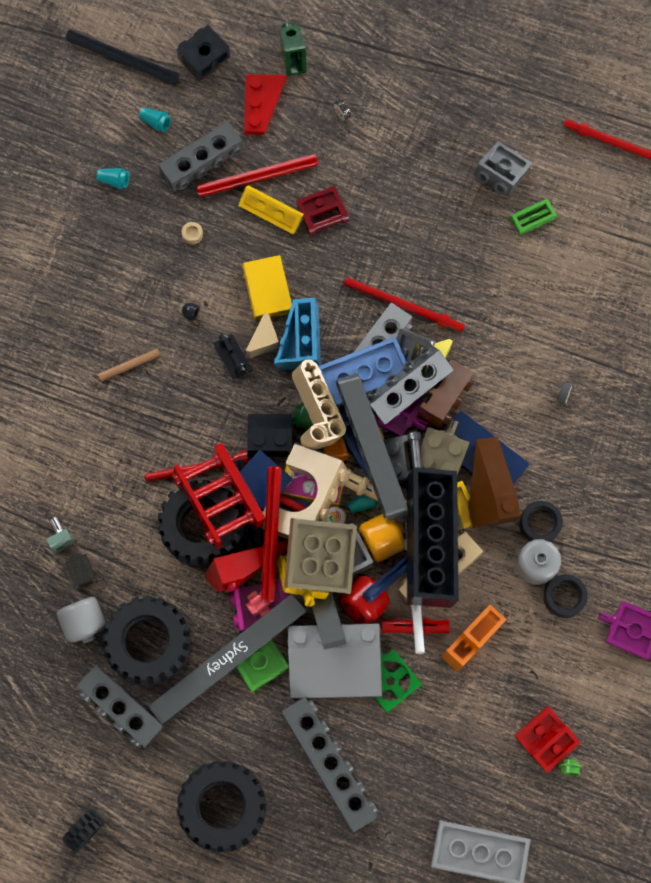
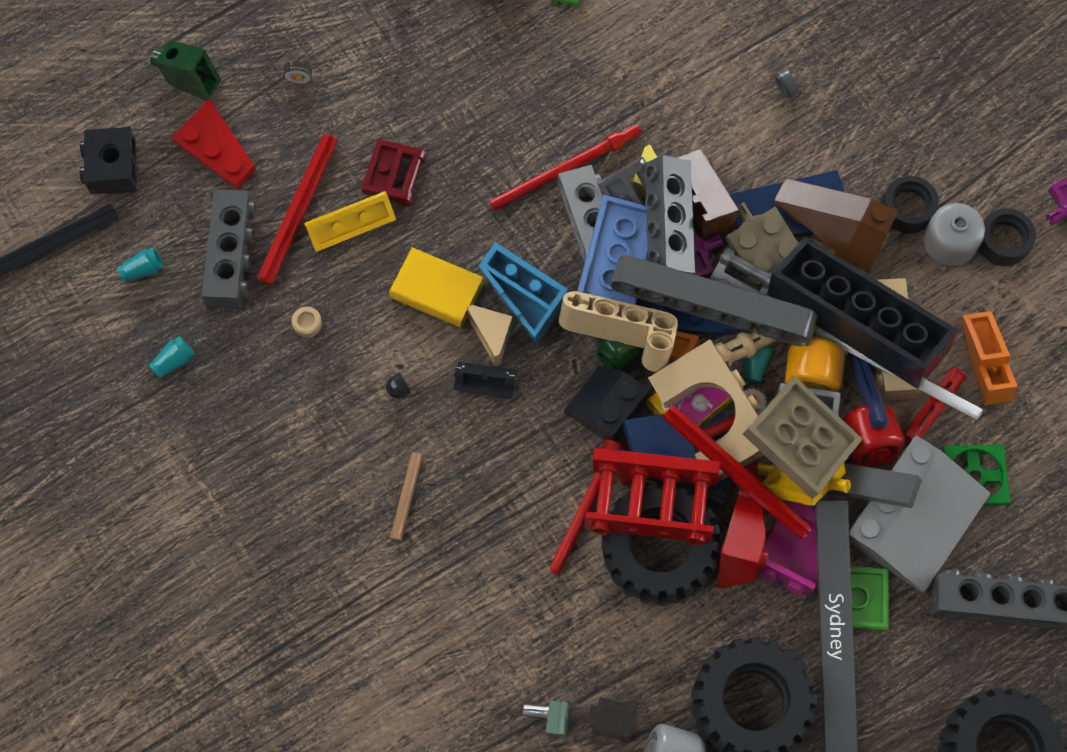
camera: 50 degrees left, 5 degrees down
coral gear [245,590,273,618] -> none

